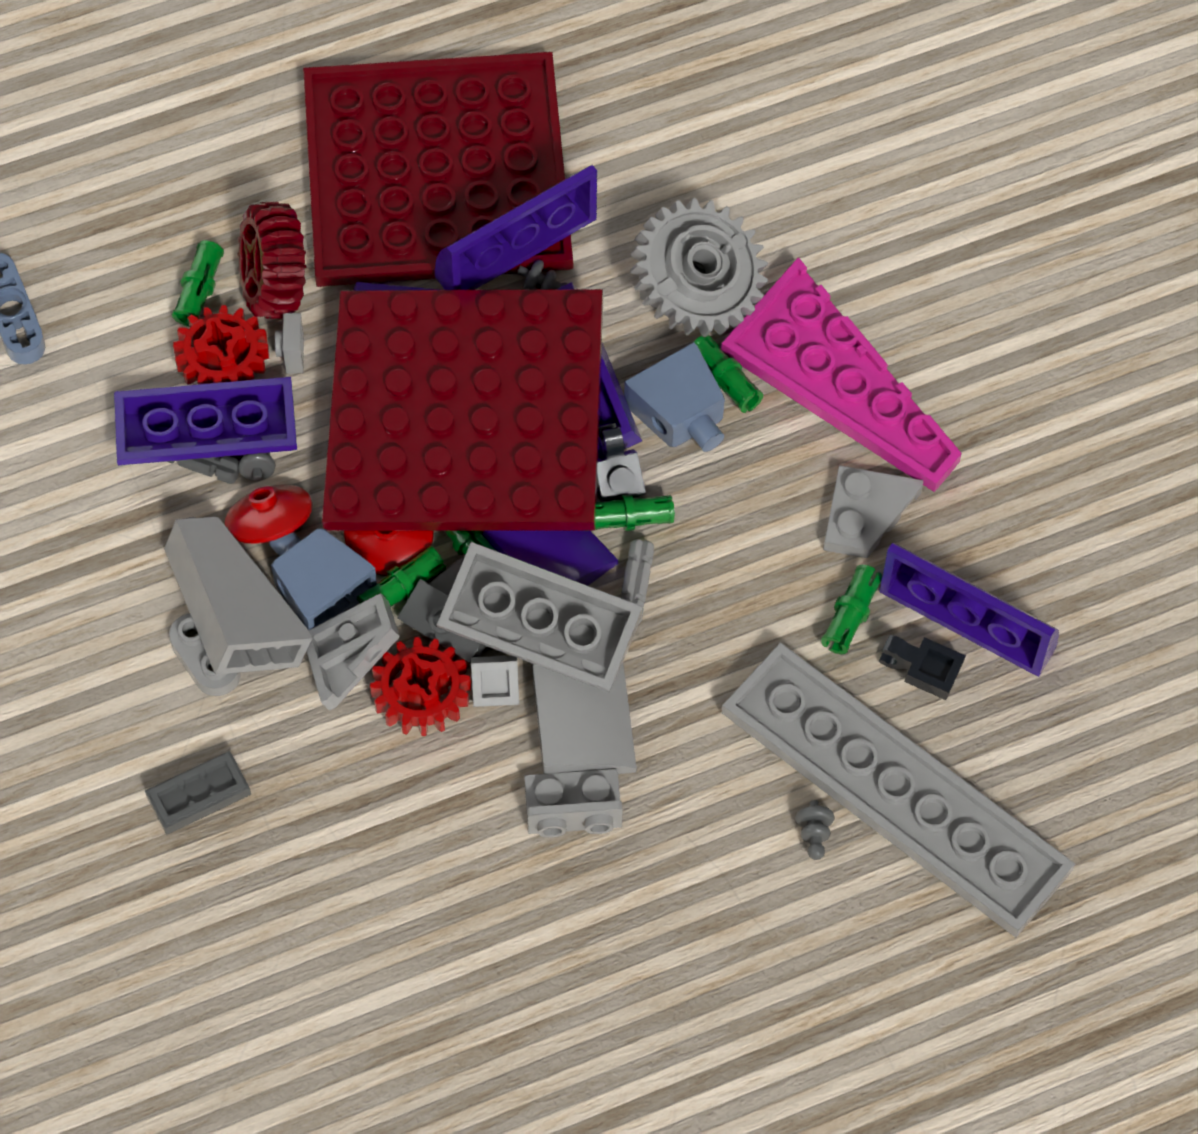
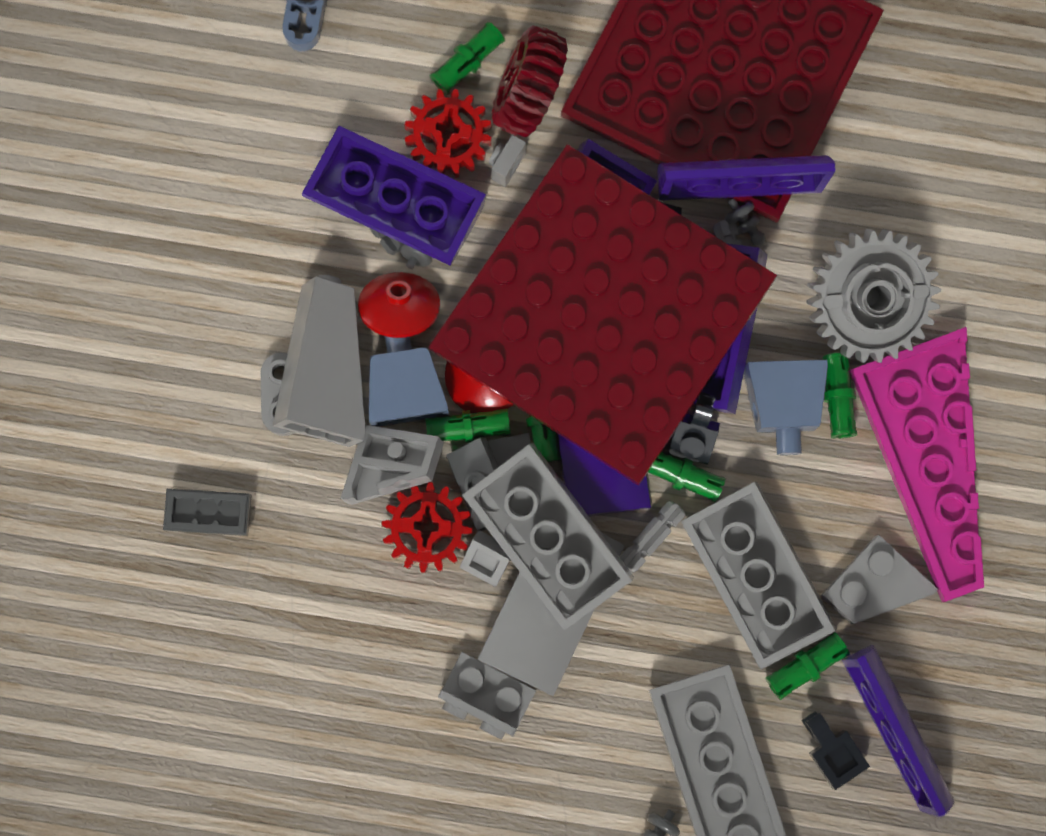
camera: 30 degrees right, 20 degrees up
none -> light grey slope [681,482,837,670]

